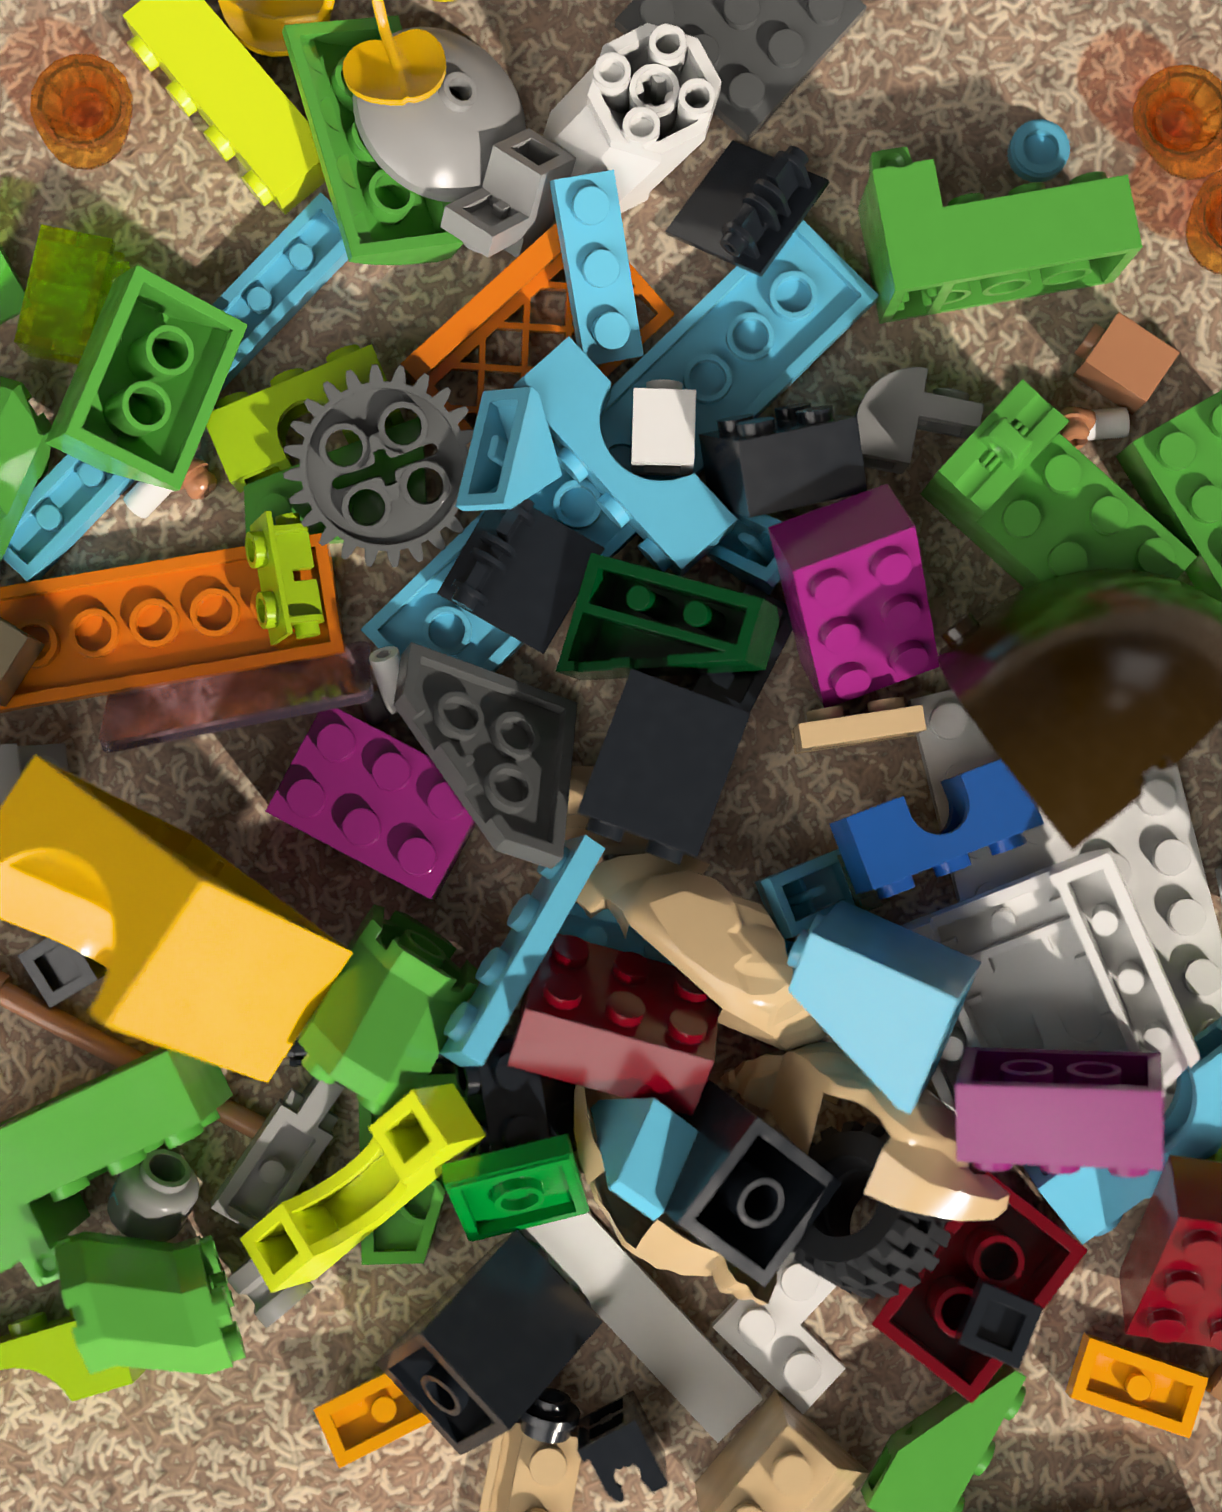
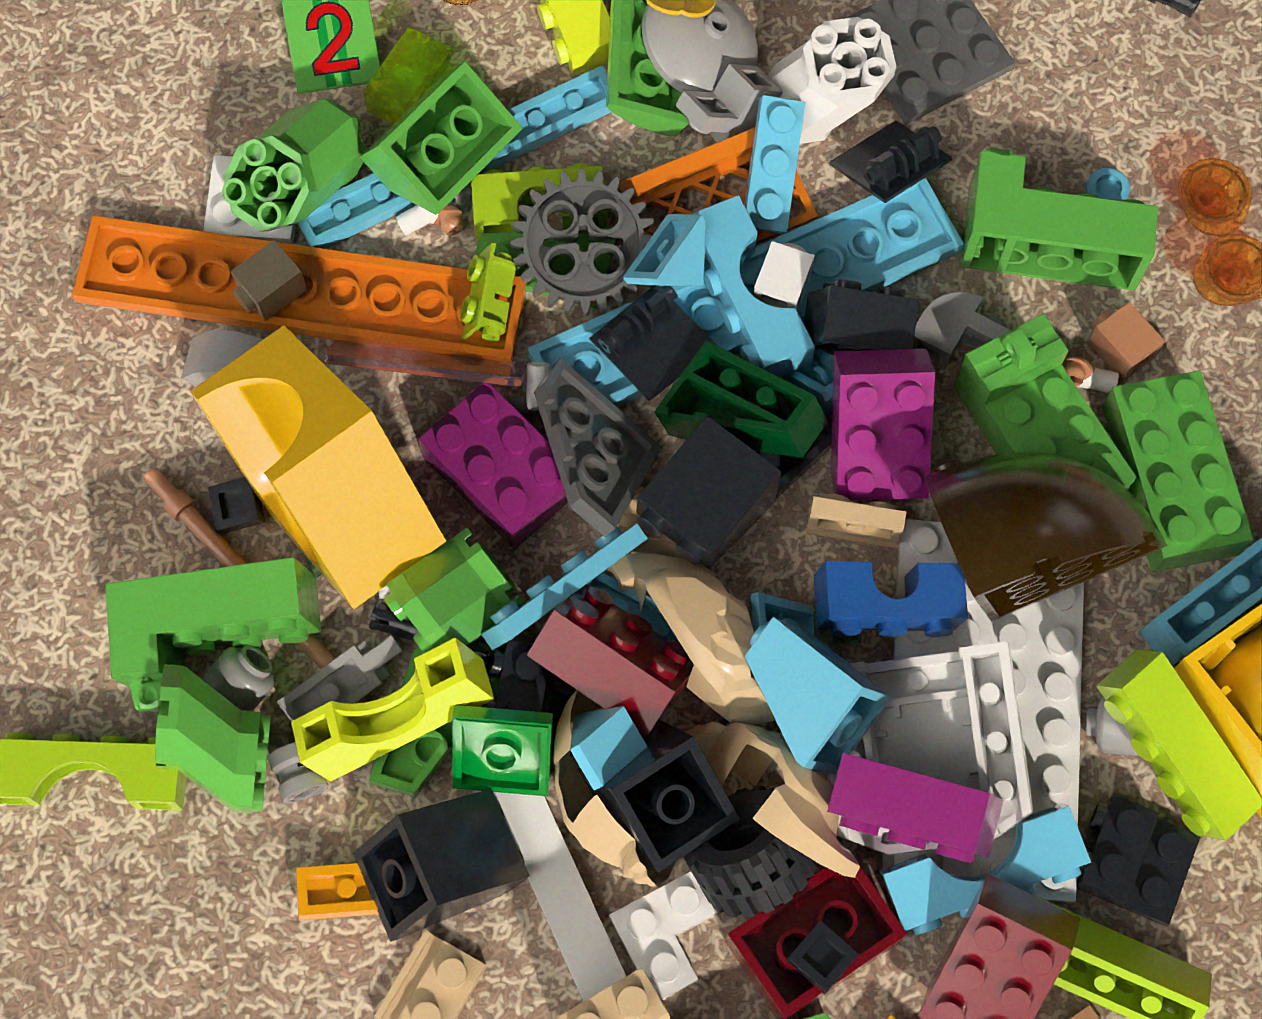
camera: 20 degrees right, 15 degrees down
black plate [521,1388,581,1443] -> none
black hinge [577,1390,669,1502] -> none

